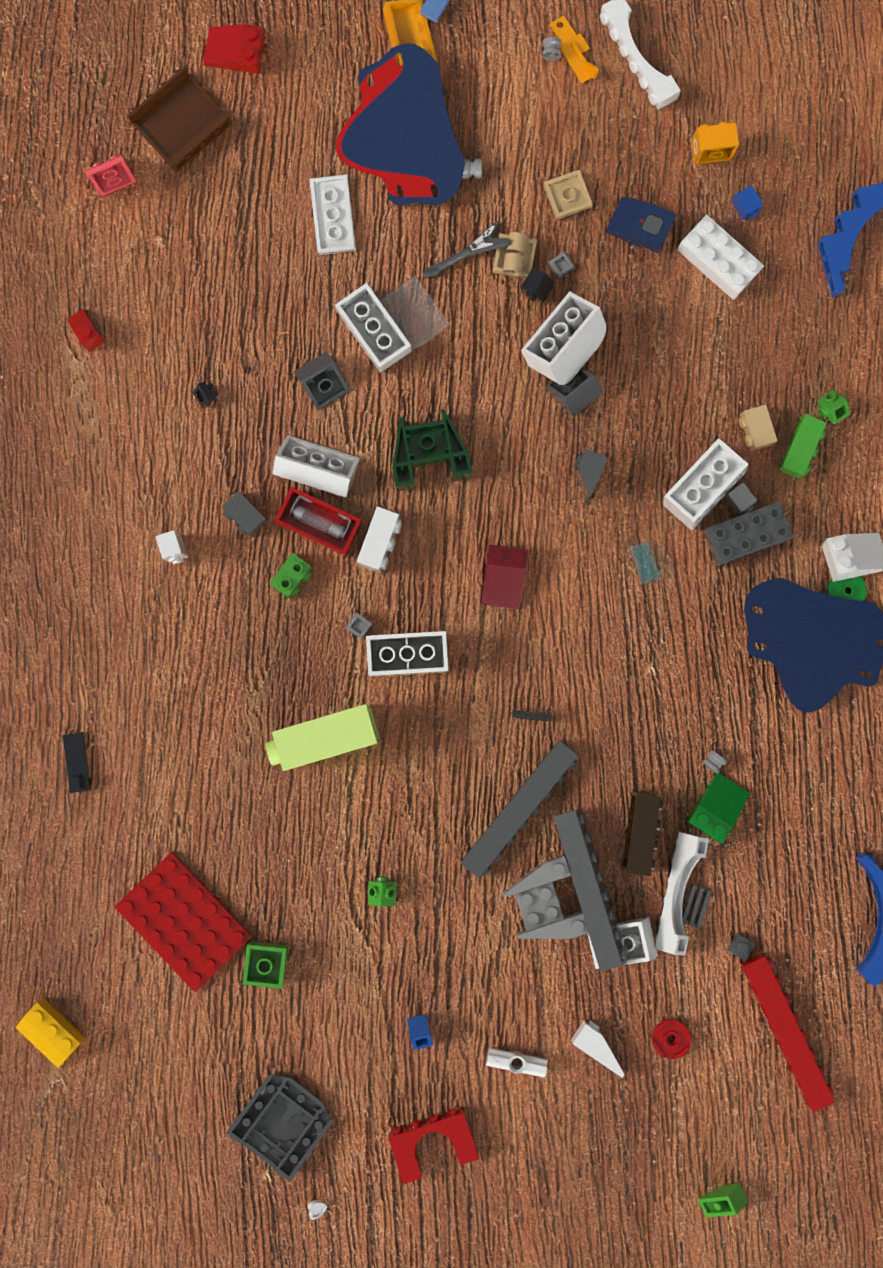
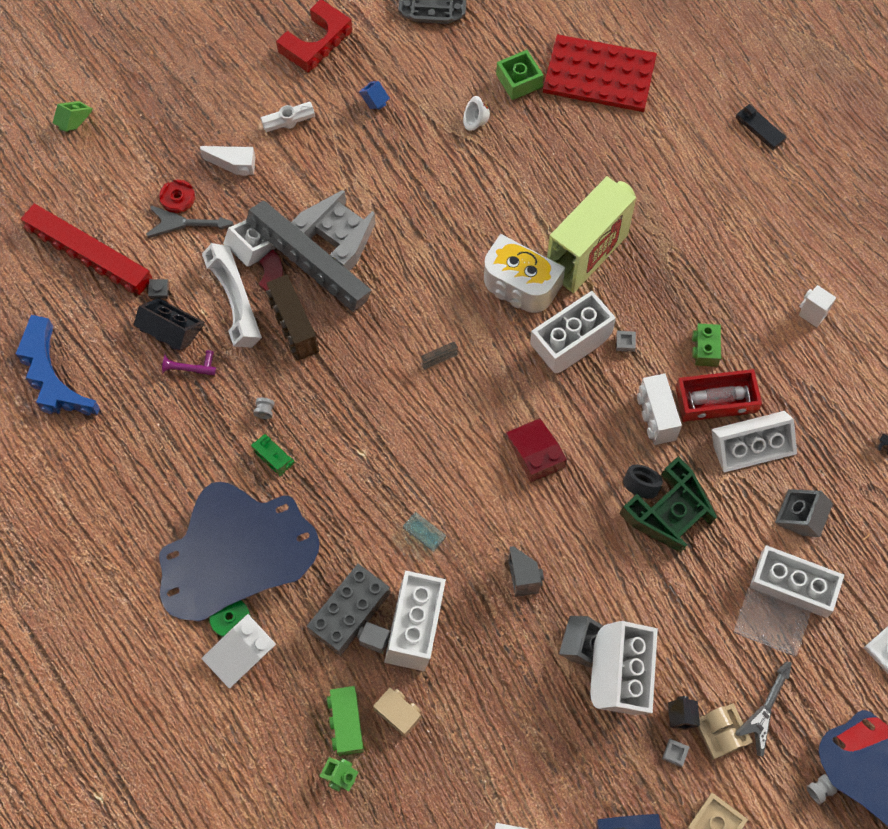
camera: 145 degrees right, 20 degrees down
dark grey brick [222,491,267,537] -> none
bright green brick [368,877,397,907] -> none
dark grey brick [460,740,578,878] -> none
dark grey tile [682,884,712,929] -> none
green slope [685,773,750,844] -> none
none -> black slope [133,298,205,350]
none -> dark grey piece [146,206,234,238]
none -> magenta piece [162,350,216,376]
none -> green hinge [251,434,295,477]
none -> dark red tile [258,249,283,291]
none -> white hat [463,96,490,131]
none -> white brick [484,234,565,313]
none -> black tyre [623,464,663,499]

